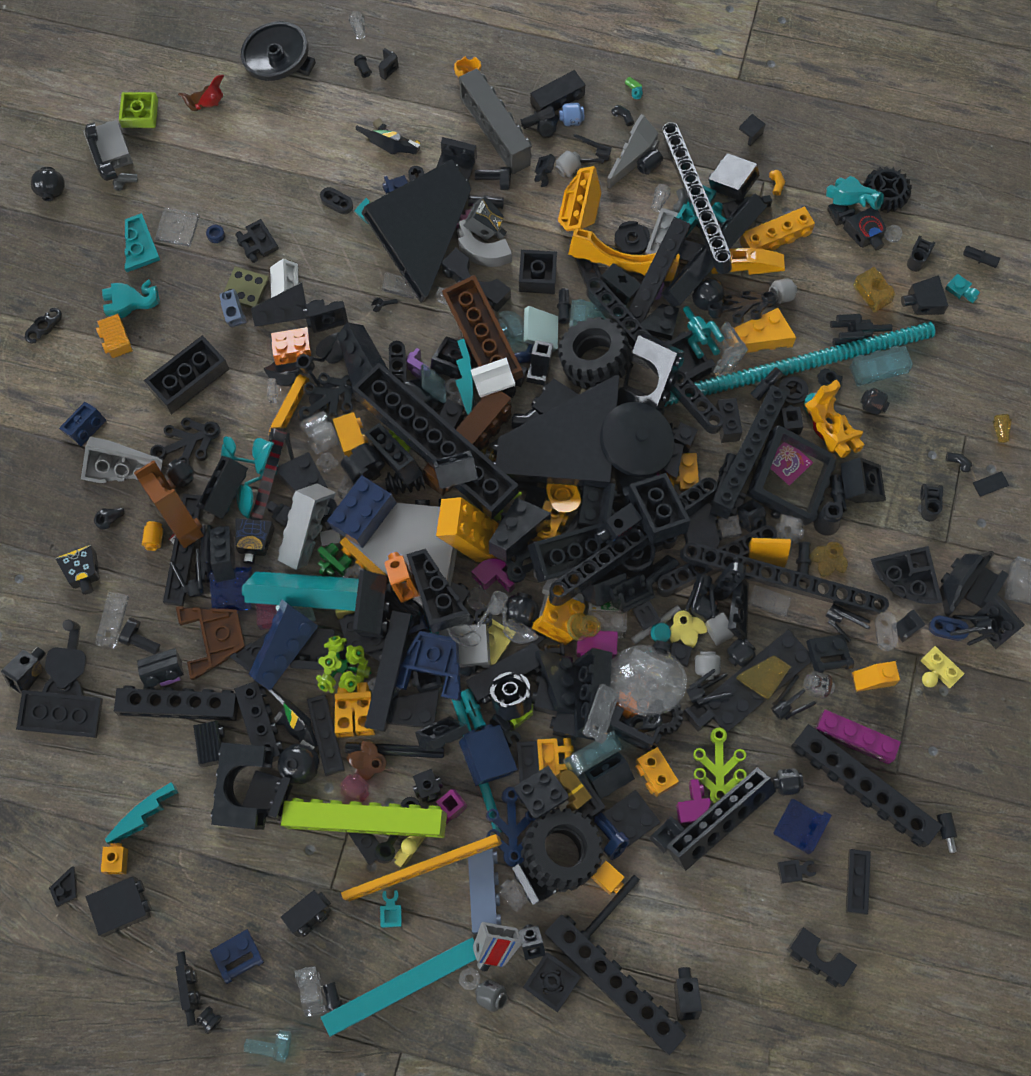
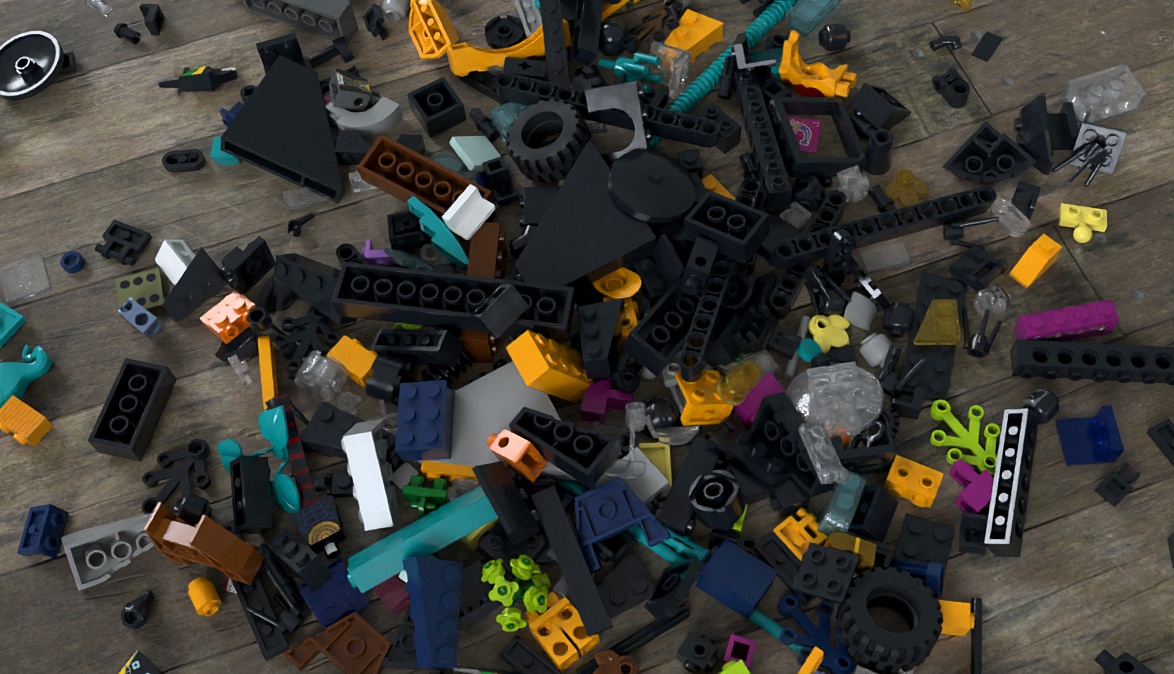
camera: 30 degrees left, 10 degrees down
light orange slope [747,538,791,567] -> none
dark blue plate [929,616,969,641] -> none
none -> black bracket [731,33,782,71]

